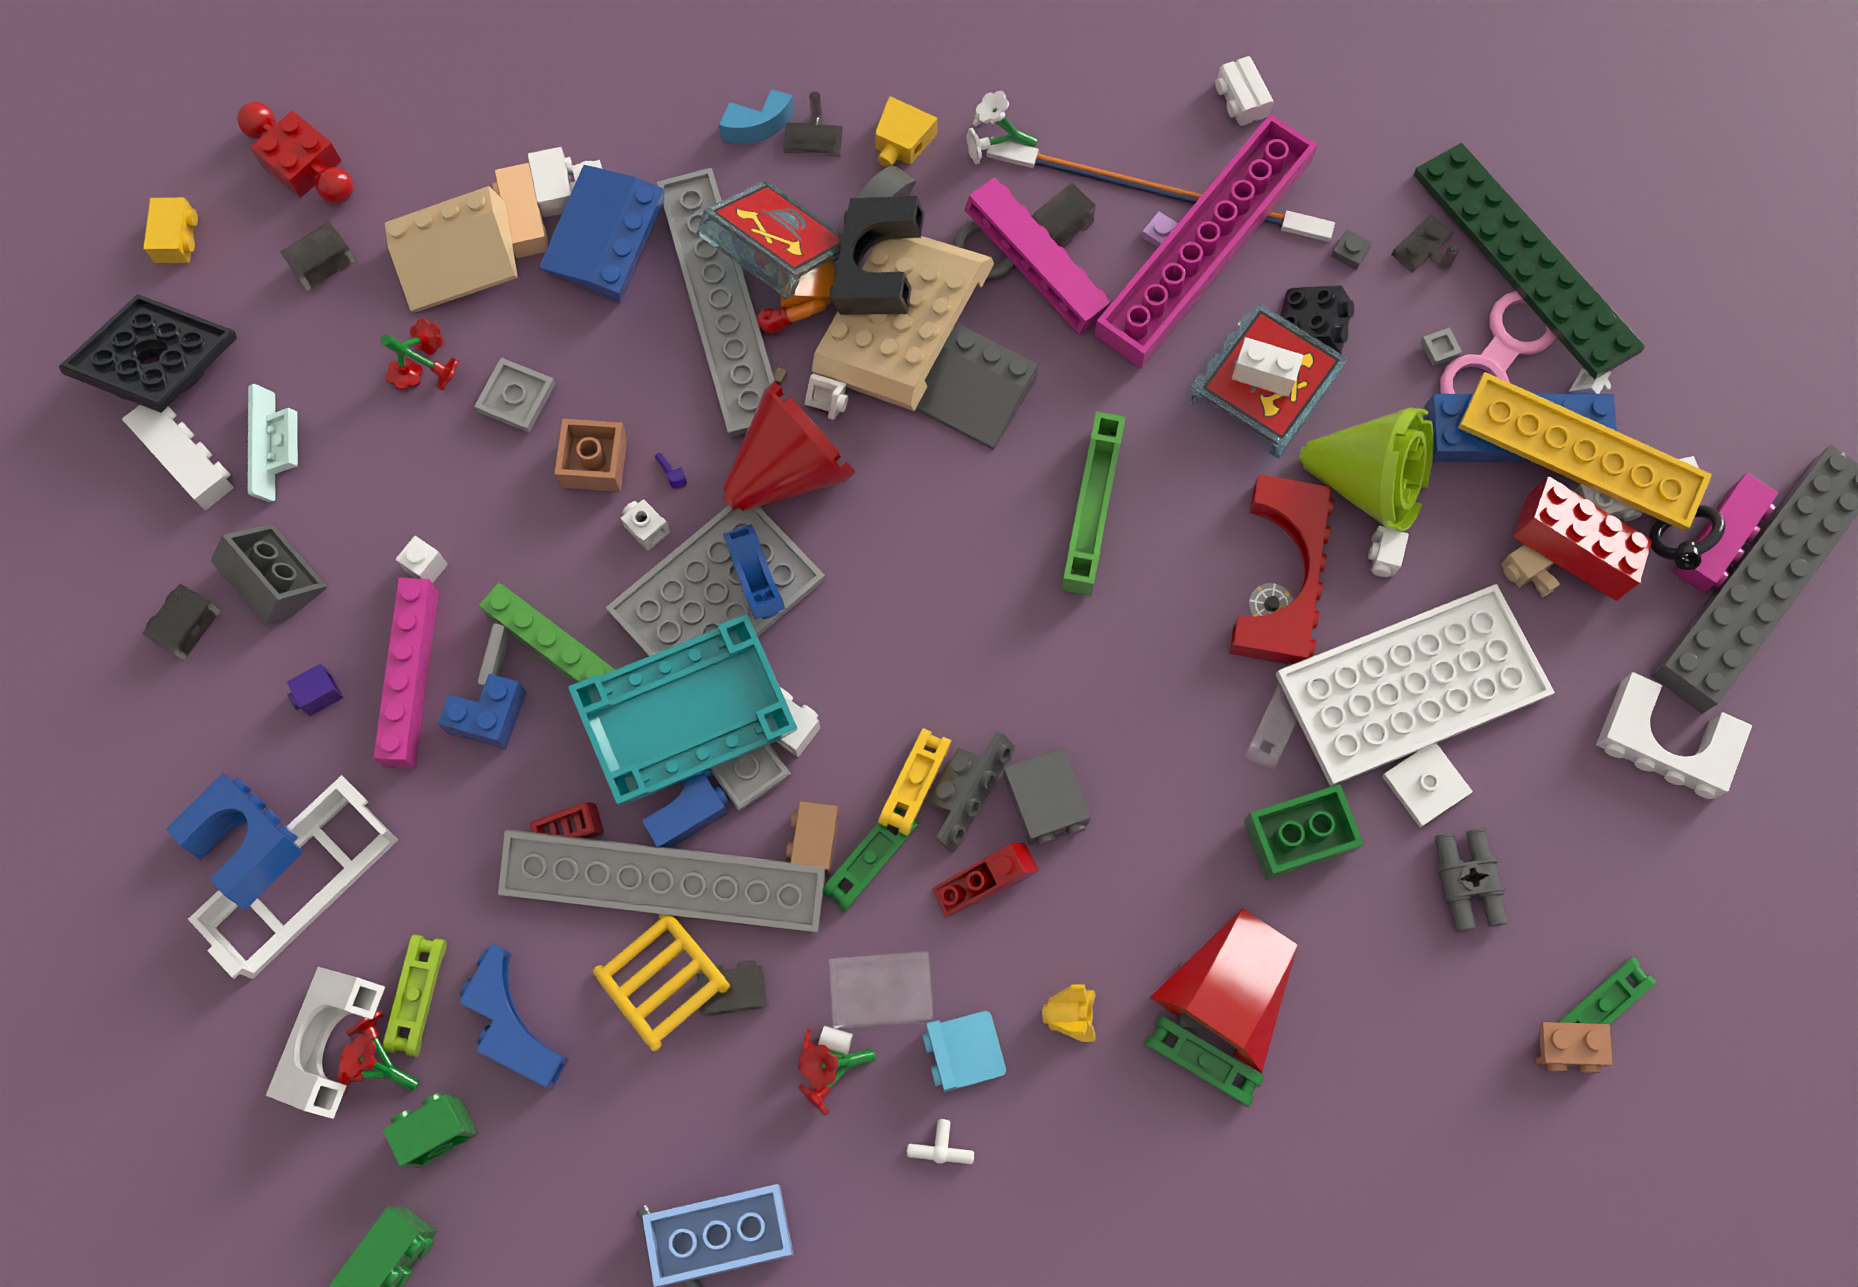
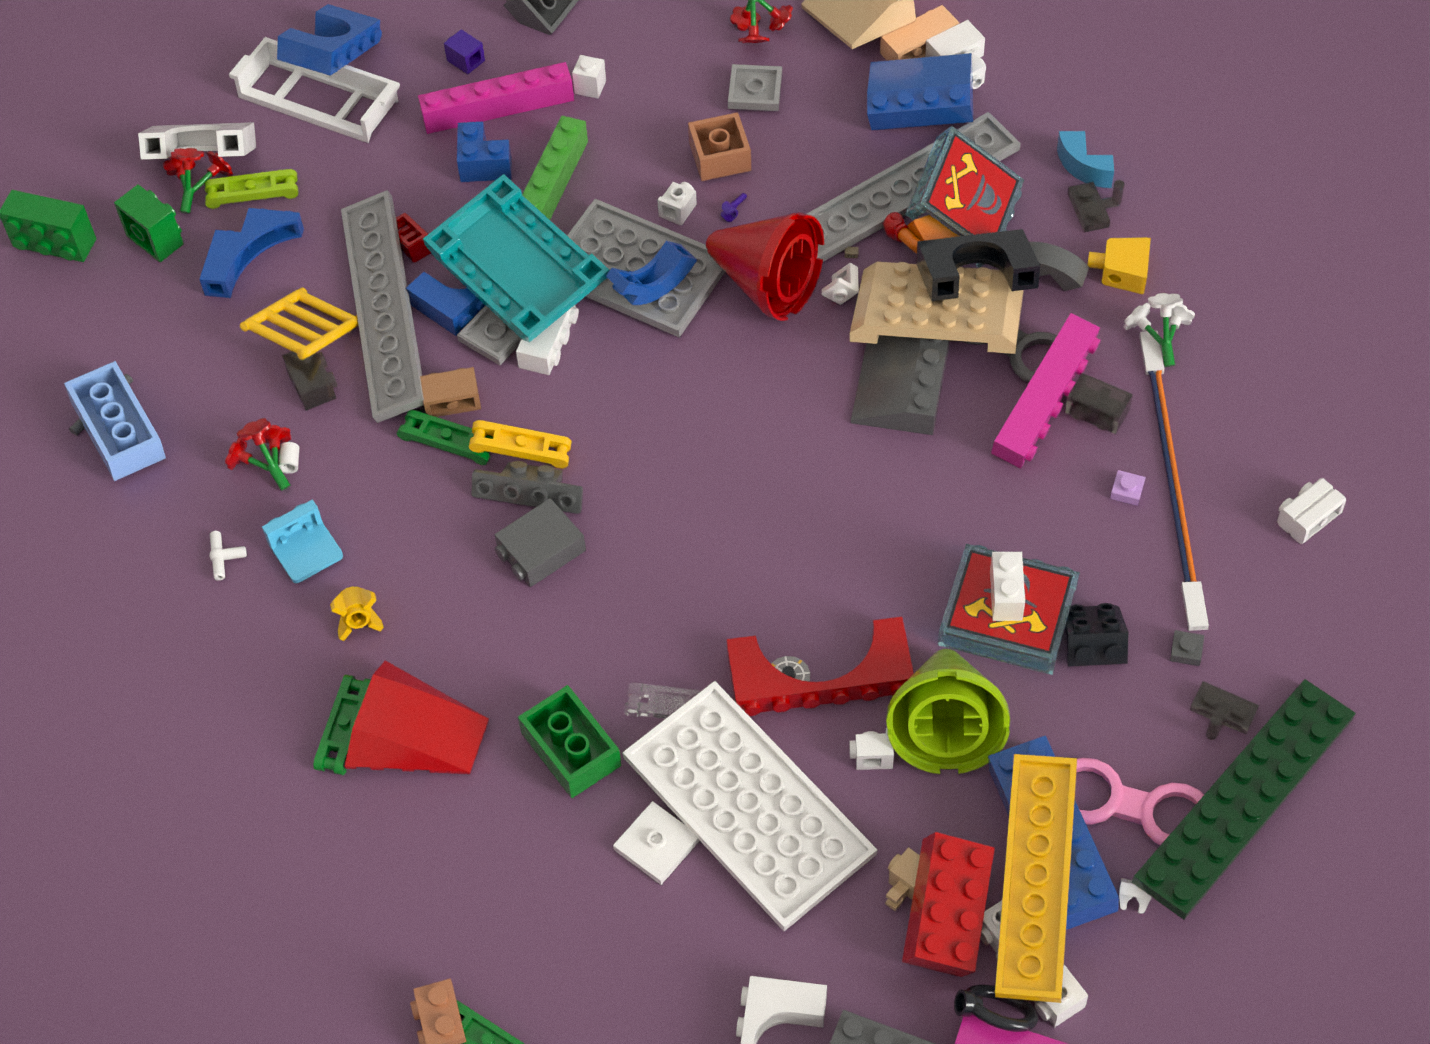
camera: 75 degrees right, 15 degrees down
light grey tile [477,623,508,685] -> none
clear brick [829,951,933,1030] -> none
red slope [932,842,1039,917] -> none
bright green arch [1061,411,1126,596] -> none
dark pink brick [1095,114,1317,369] -> none
light grey plate [1420,327,1462,367] -> none
dark grey pin [1434,828,1508,932] -> none

